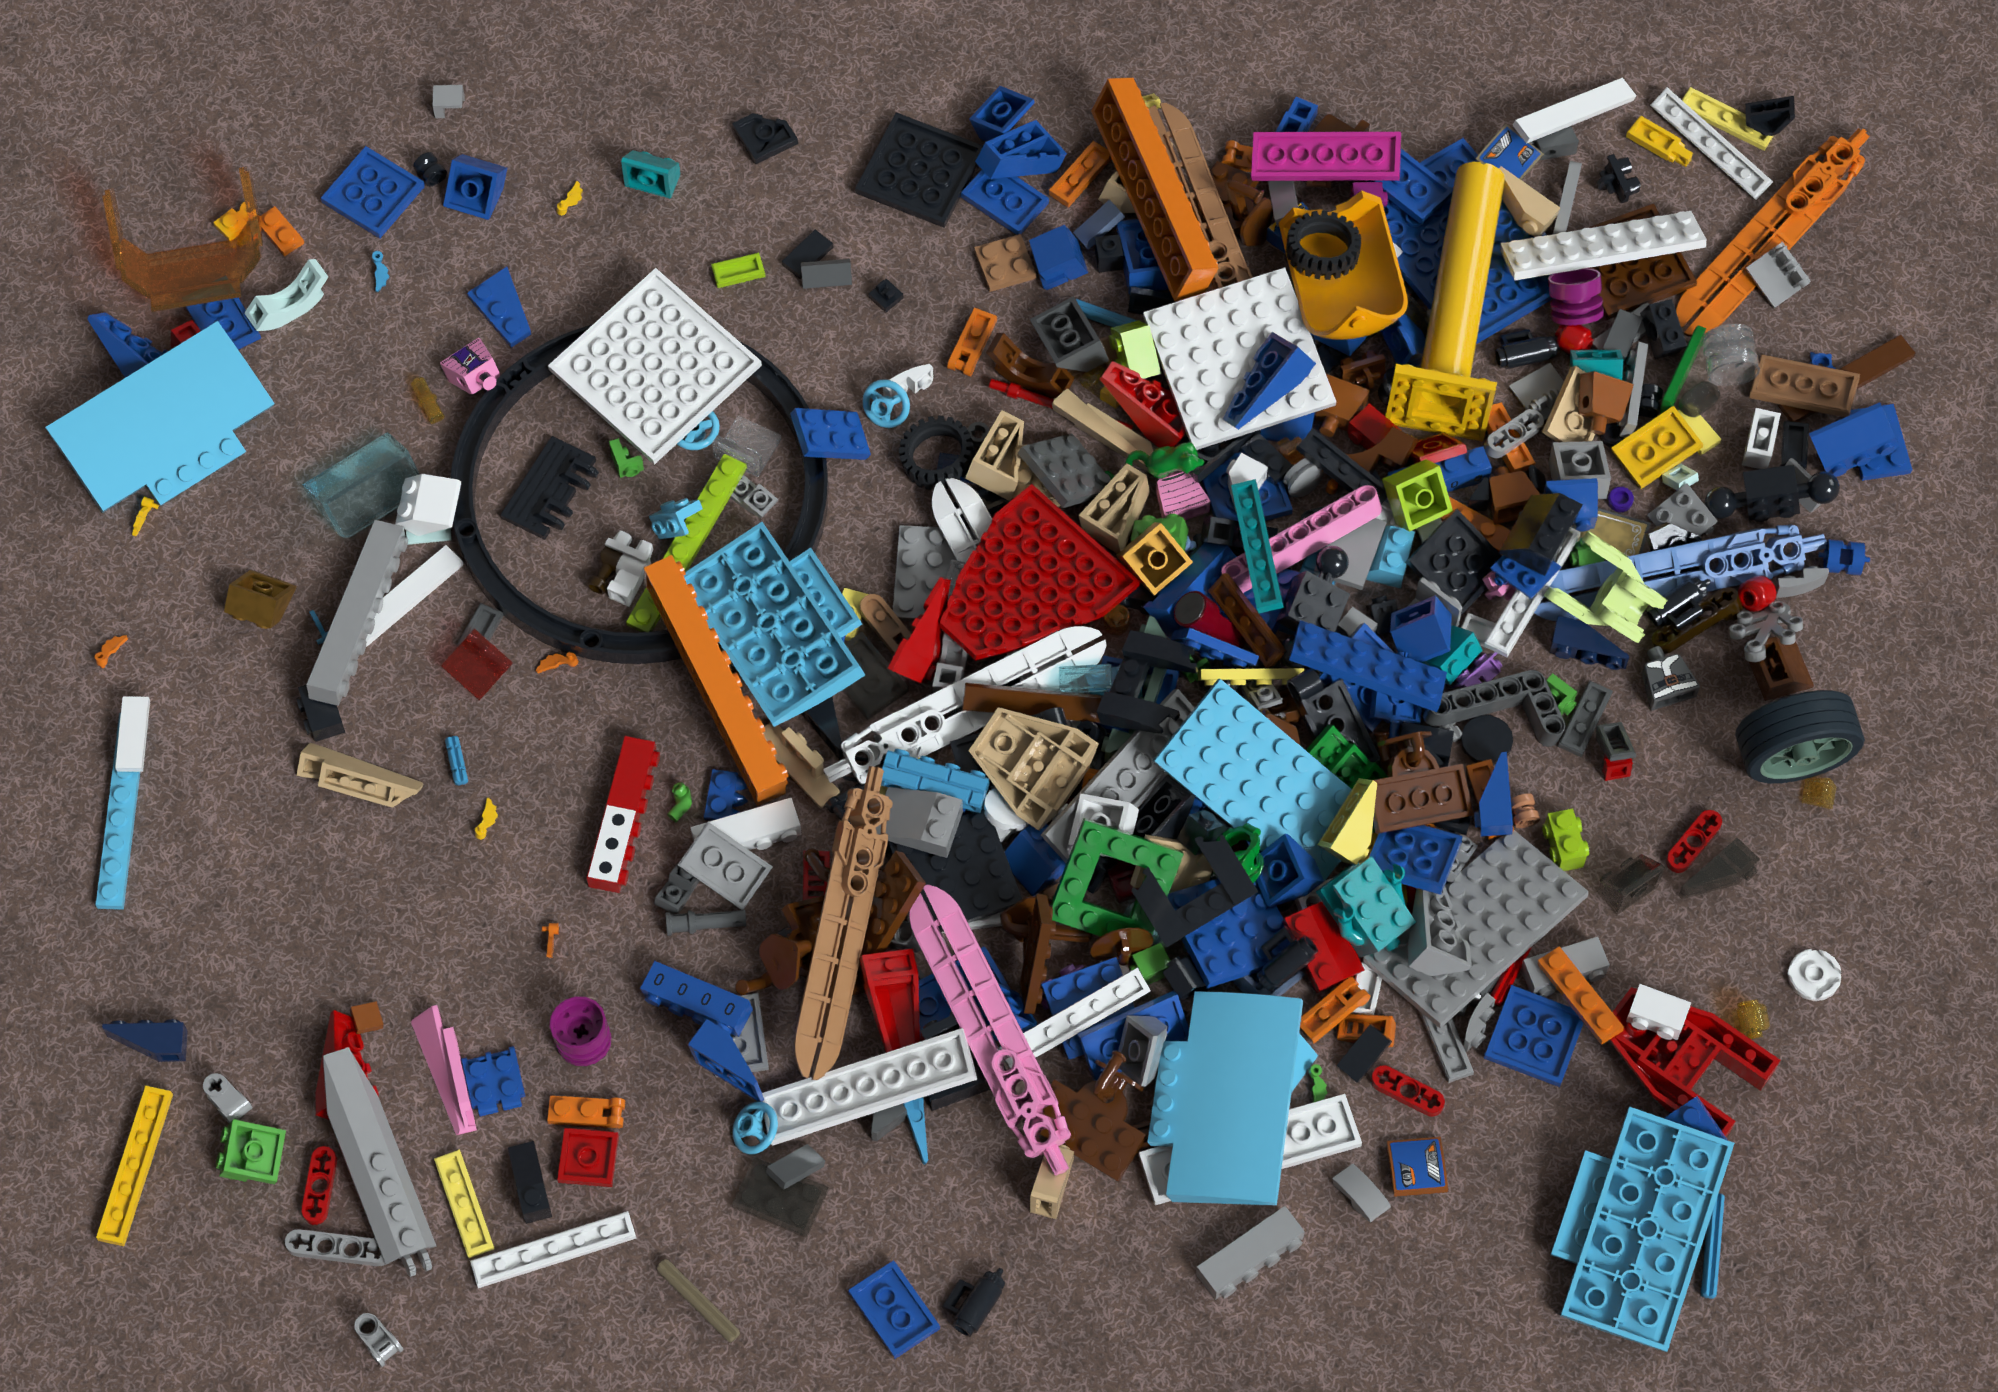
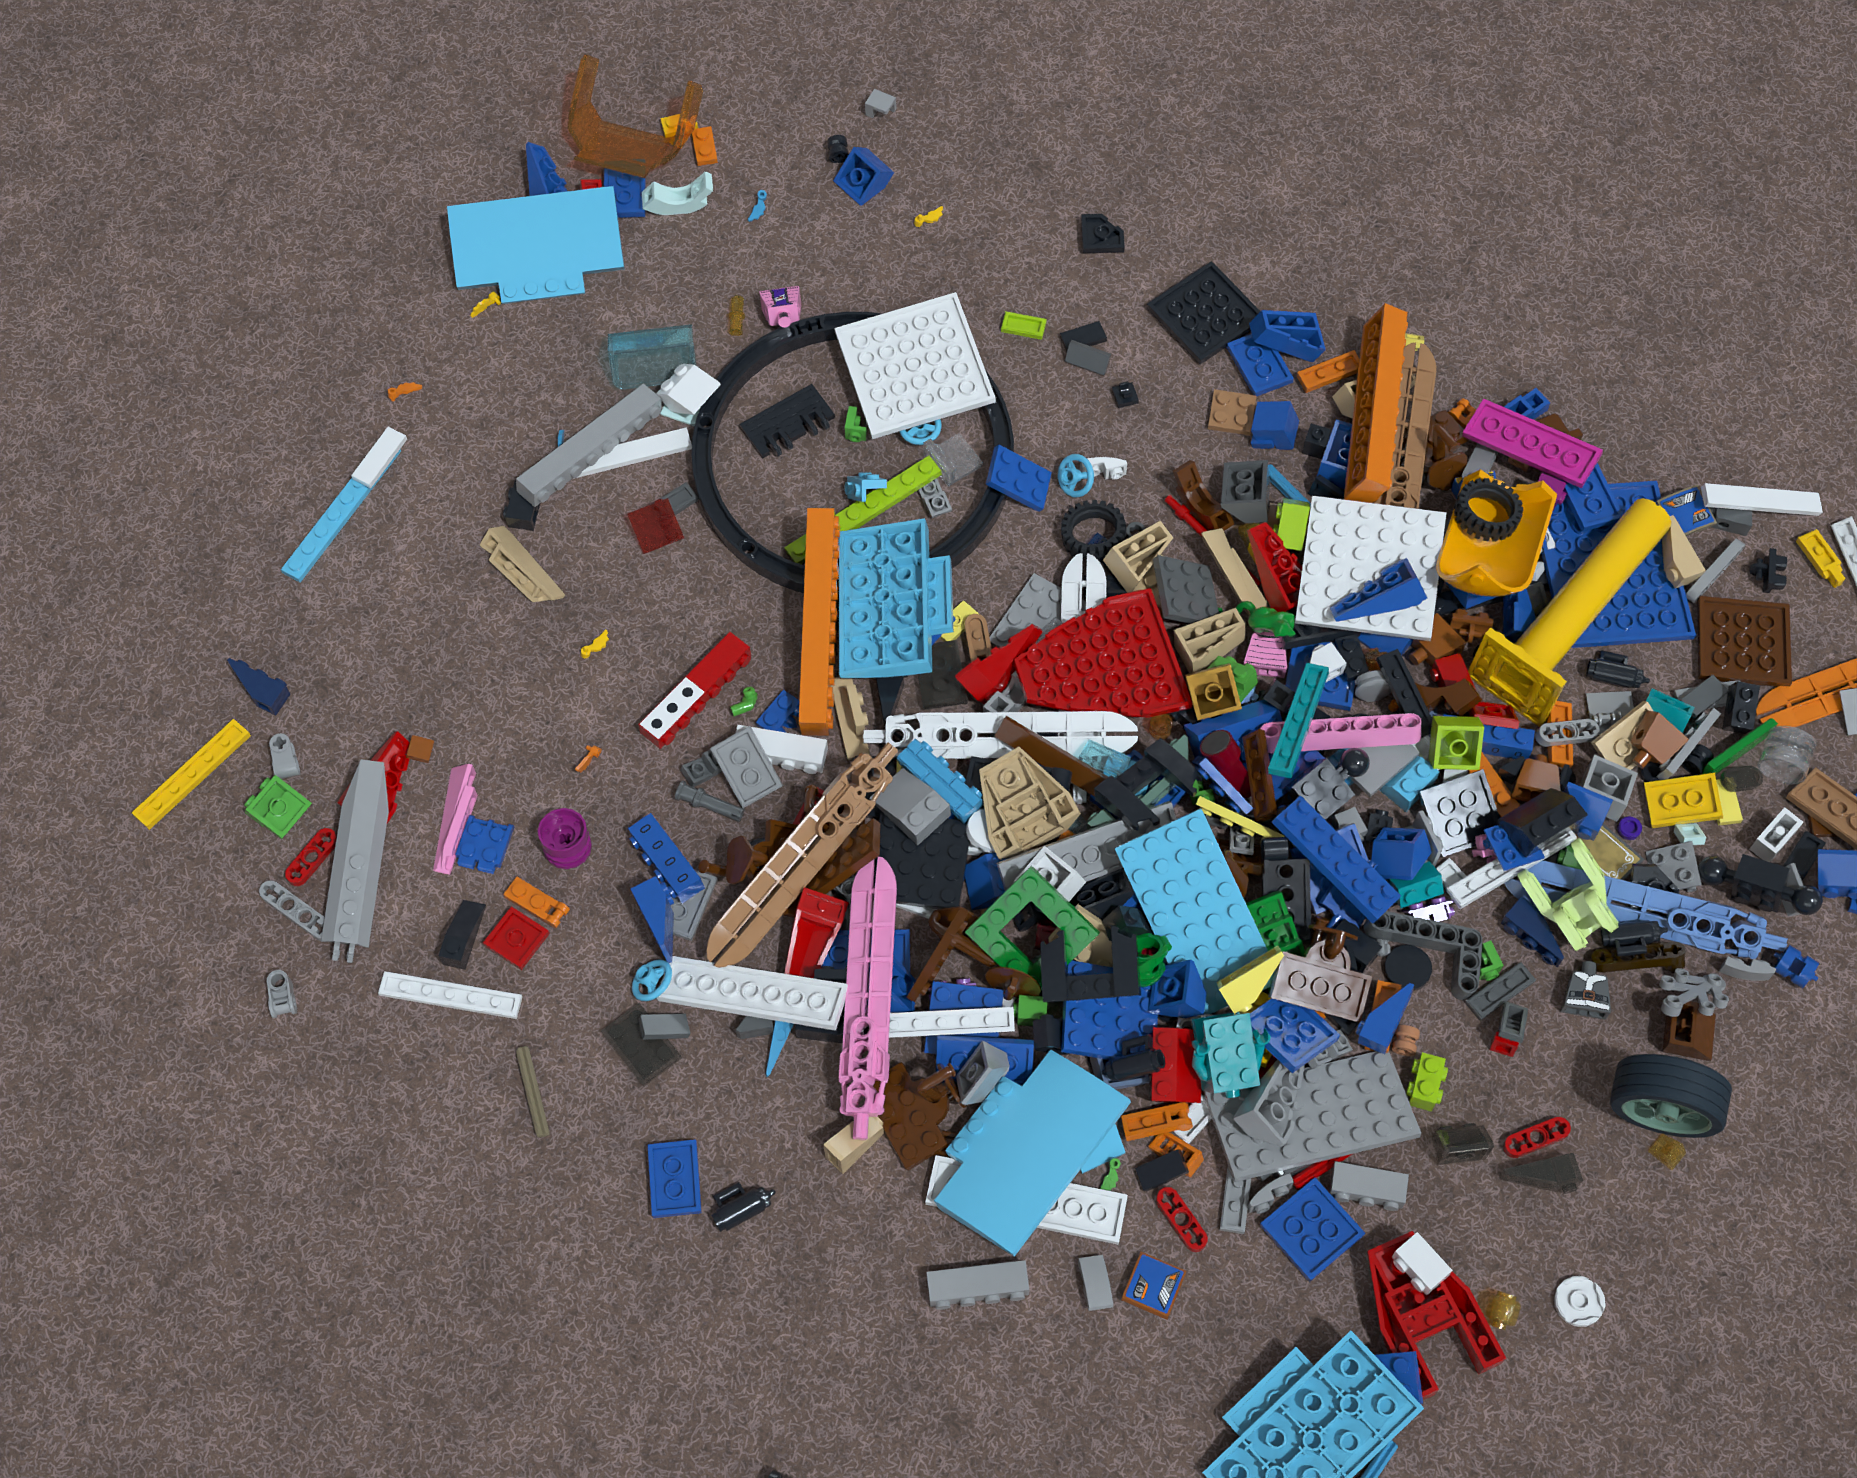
camera: 30 degrees right, 0 degrees up
pearl gold slope [224,570,297,629] -> none
blue plate [321,146,425,238] -> none
light yellow tile [434,1149,494,1258] -> none
dark azure axle [445,736,468,786] -> none
blue wing [467,267,531,348] -> none
orange piece [536,652,579,673] -> none
white hips [586,530,653,607] -> none
teal slope [621,150,680,199] -> none
orange plate [947,308,997,377] -> none
blue slope [969,86,1035,142] -> none
sand blue tile [1073,200,1125,250] -> none
black wheel [1077,721,1108,750] -> none
white plate [1501,211,1707,281] -> none
orange plate [1537,946,1624,1045] -> none
magenta wheel [1548,268,1604,325] -> none
red head [1555,325,1594,355] -> none
red head [1738,575,1777,612] -> none

